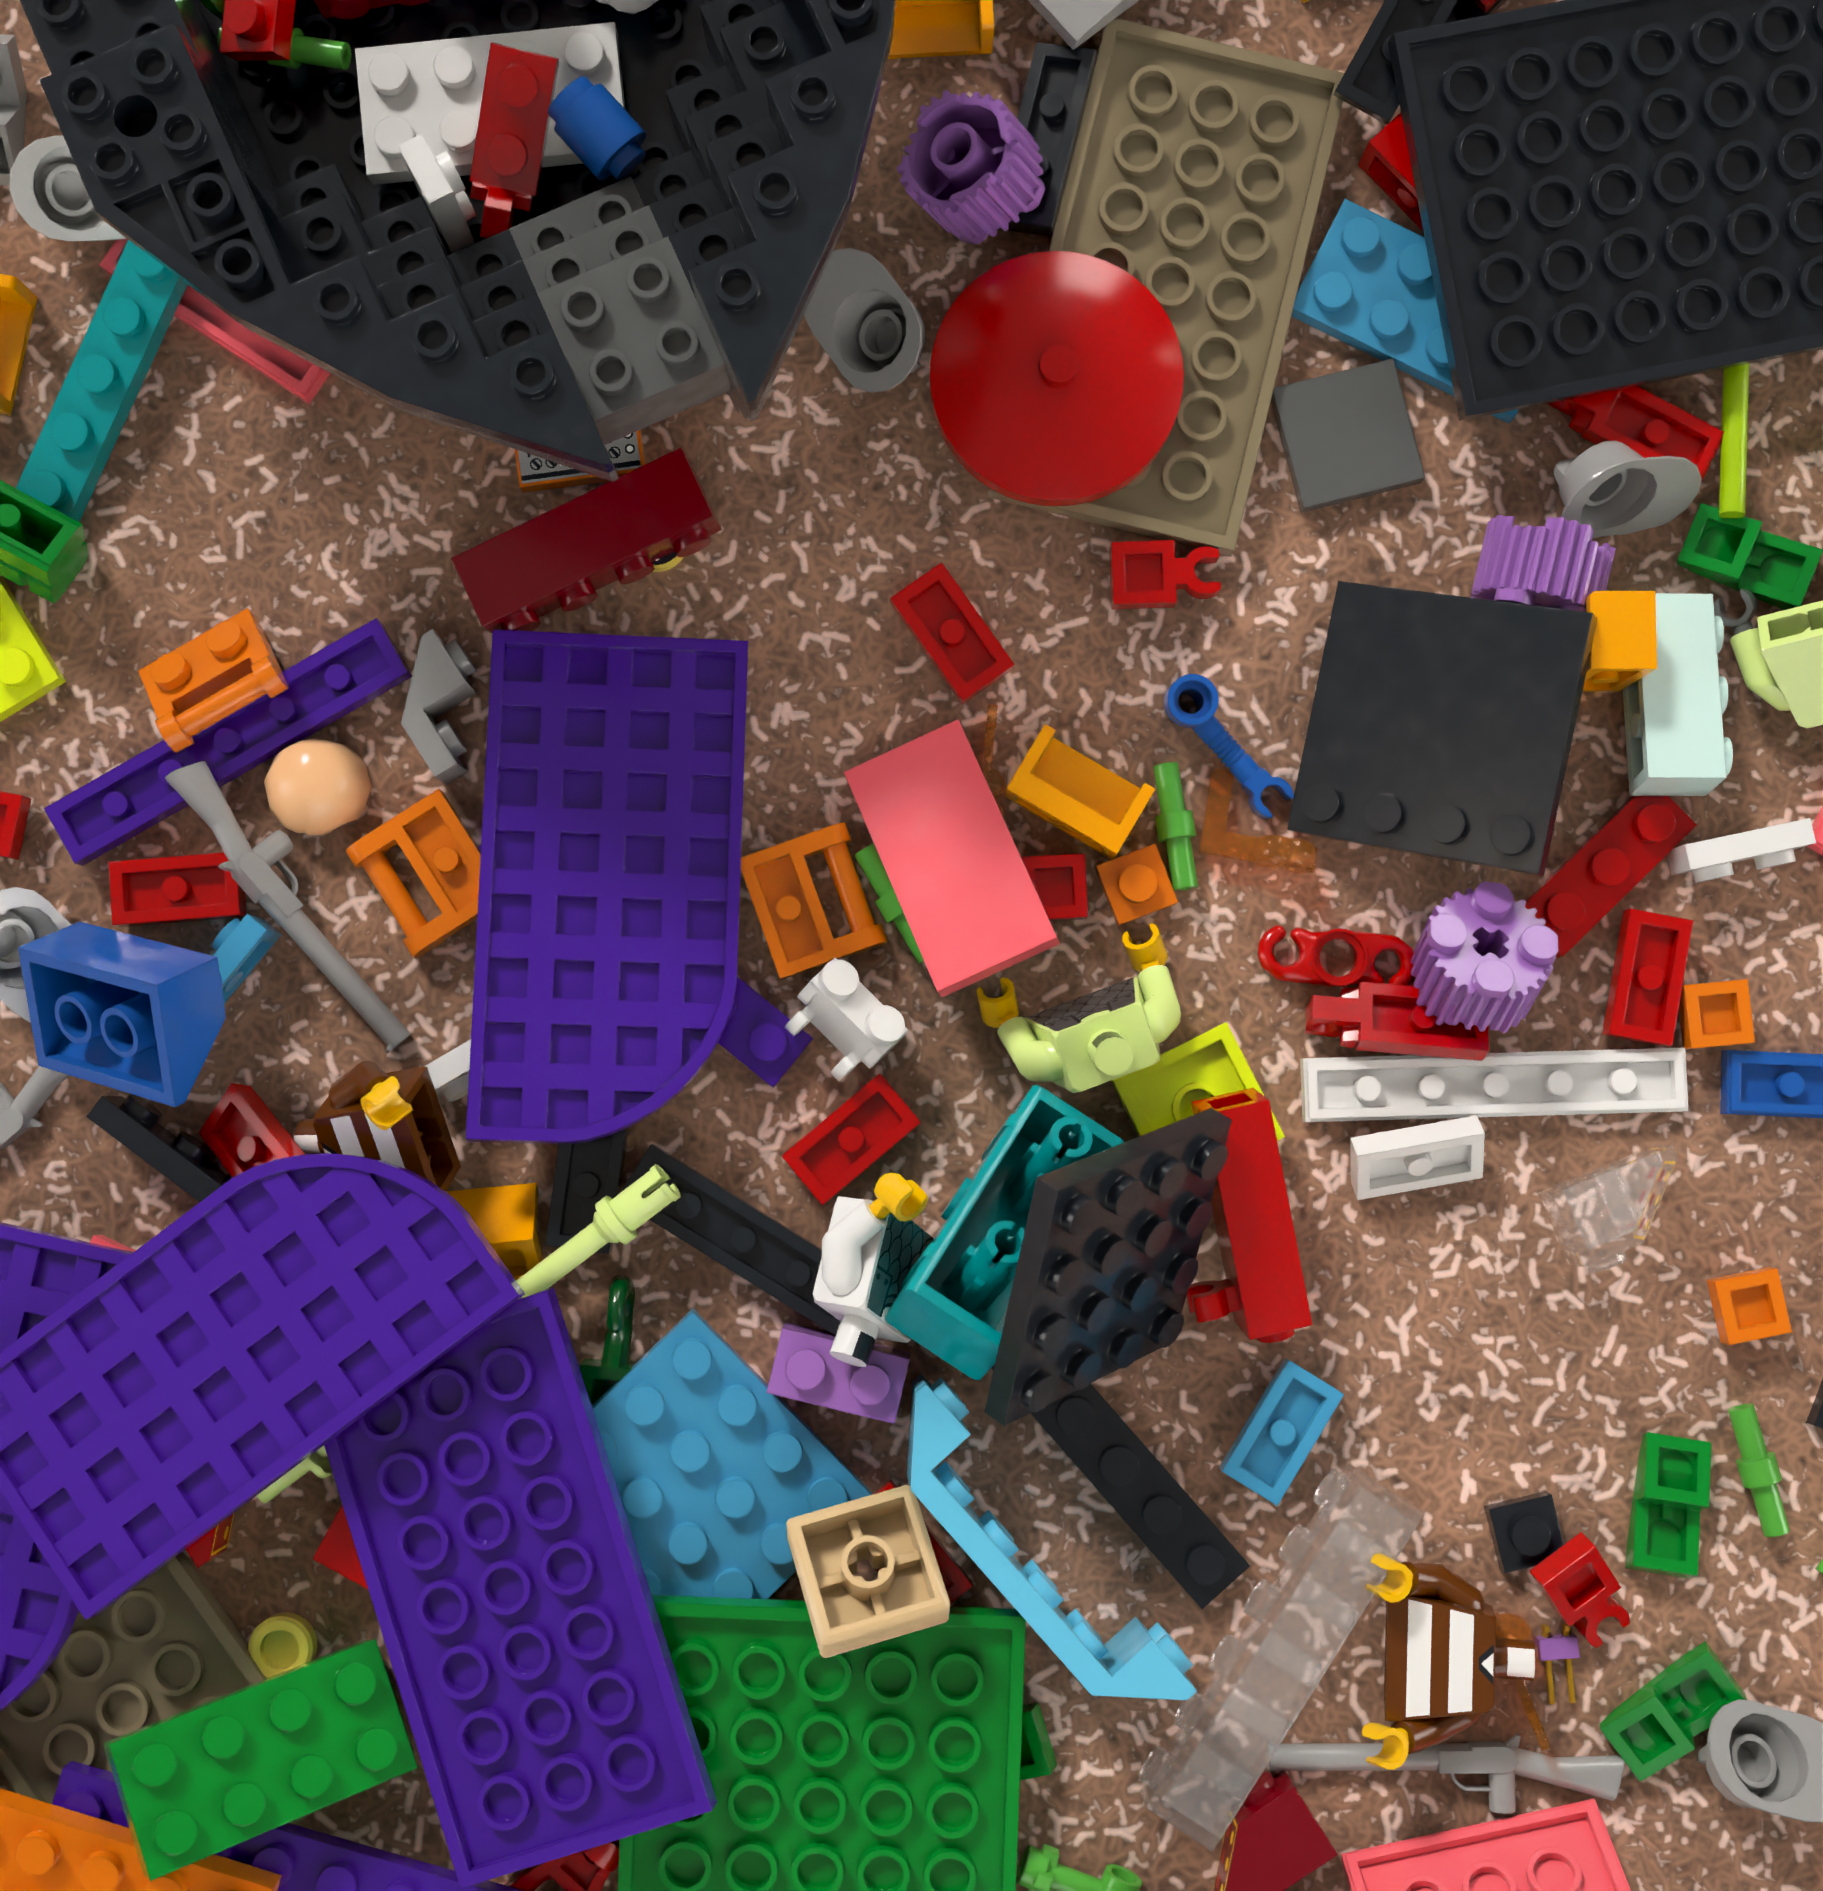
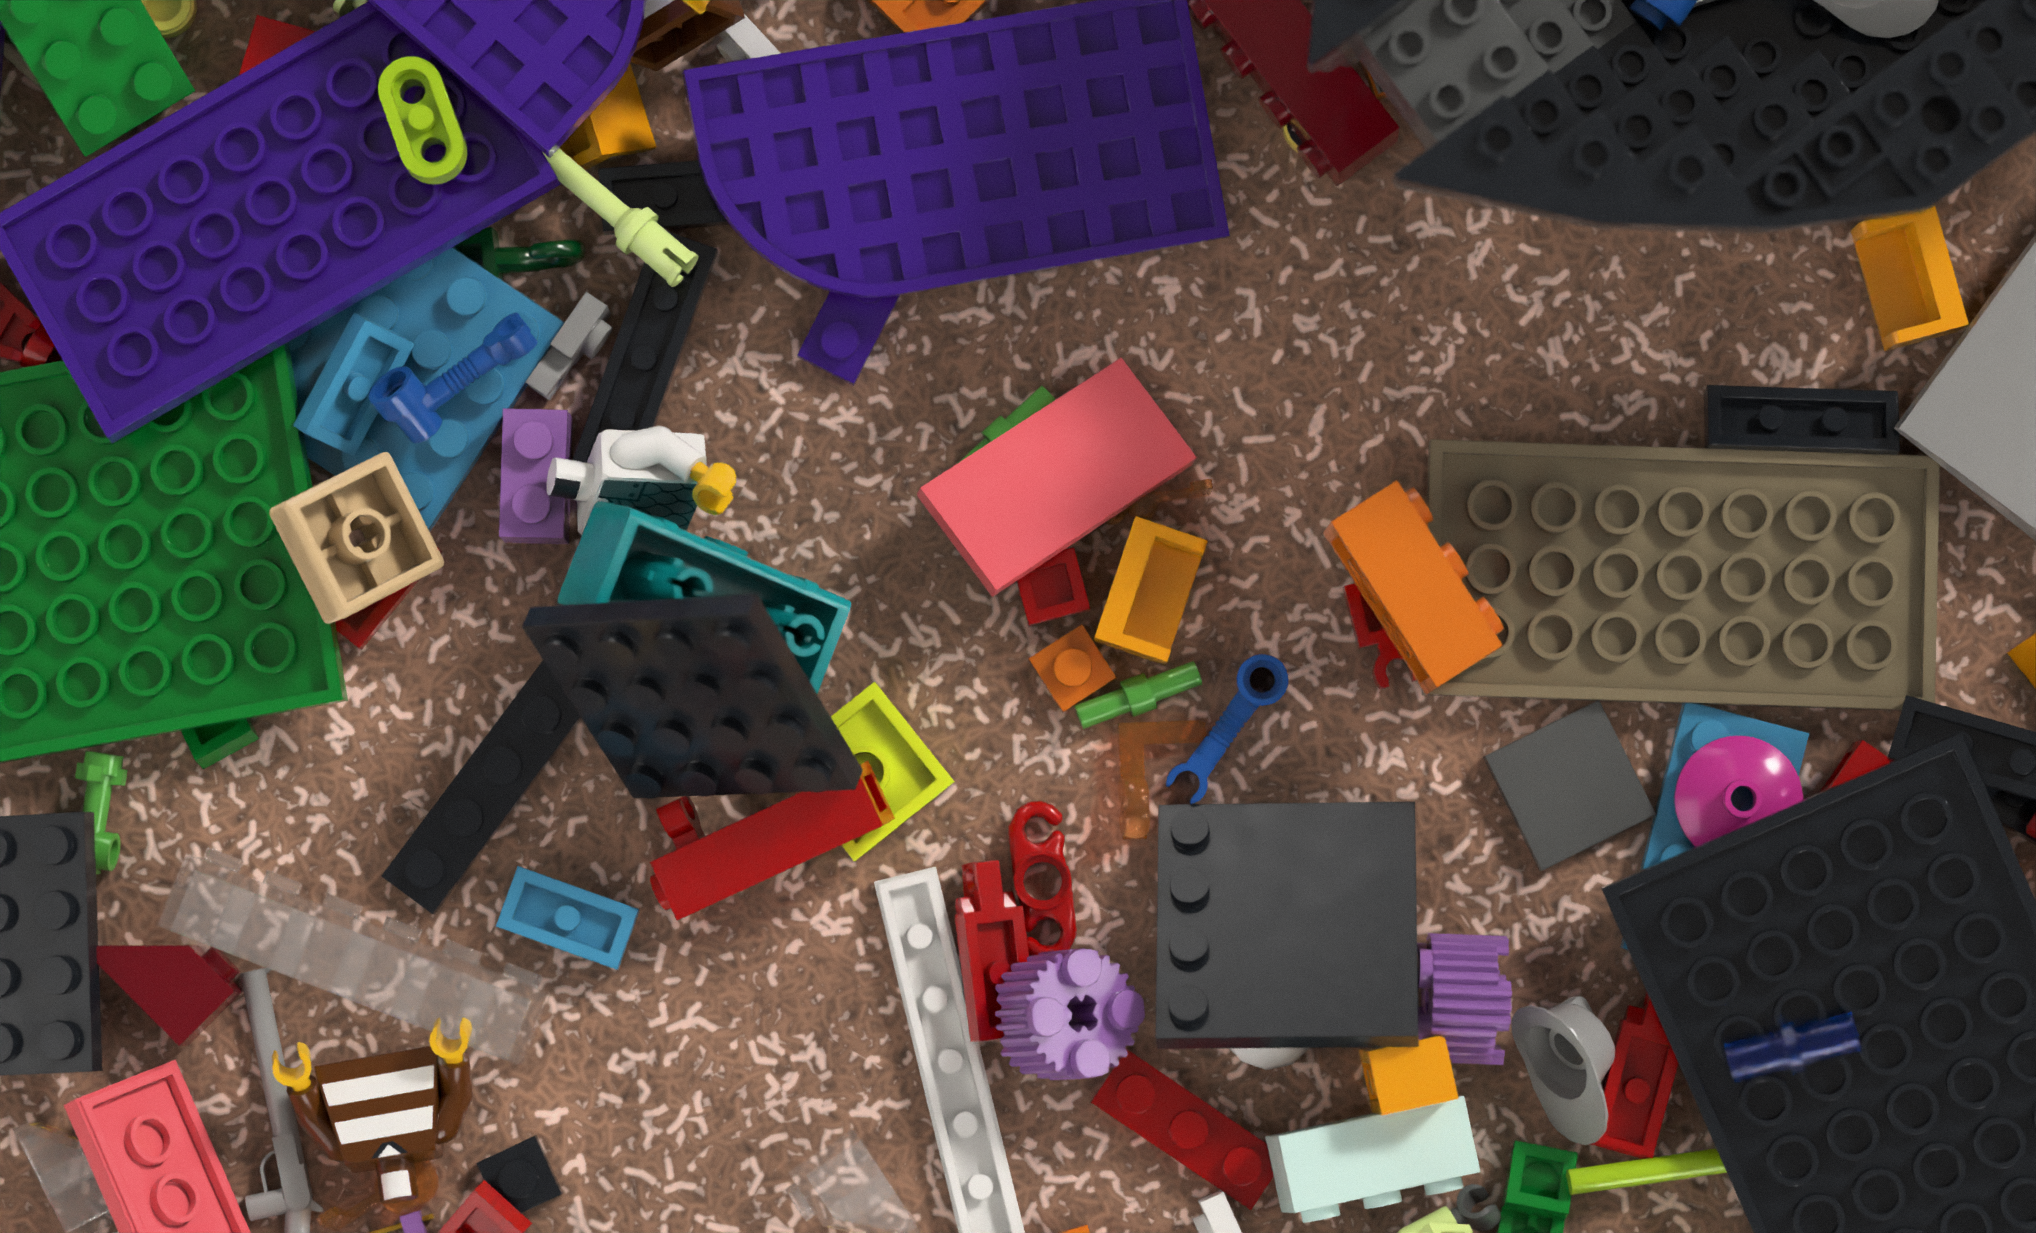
camera: 70 degrees right, 0 degrees up
orange plate [741,822,888,980] -> none
red plate [782,1073,921,1205] -> none
white piece [785,958,908,1081] -> none
light grey piece [804,248,925,393] -> none
red plate [890,562,1015,705] -> none
medium lavender brick [896,90,1045,245] -> none
medium azure slope [907,1374,1197,1700] -> none
red dish [929,251,1184,506] -> none
yellowish green torso [977,923,1181,1093] -> none
white plate [1350,1115,1485,1200] -> none
red plate [1602,908,1694,1047] -> none
none -> dark azure plate [293,312,415,457]
none -> blue brick [368,312,538,443]
none -> lime plate [378,56,467,185]
none -> light grey plate [526,292,613,401]
none -> orange brick [1323,480,1504,695]
none -> dark pink dish [1674,736,1803,847]
none -> clear blue pin [1724,1011,1862,1083]

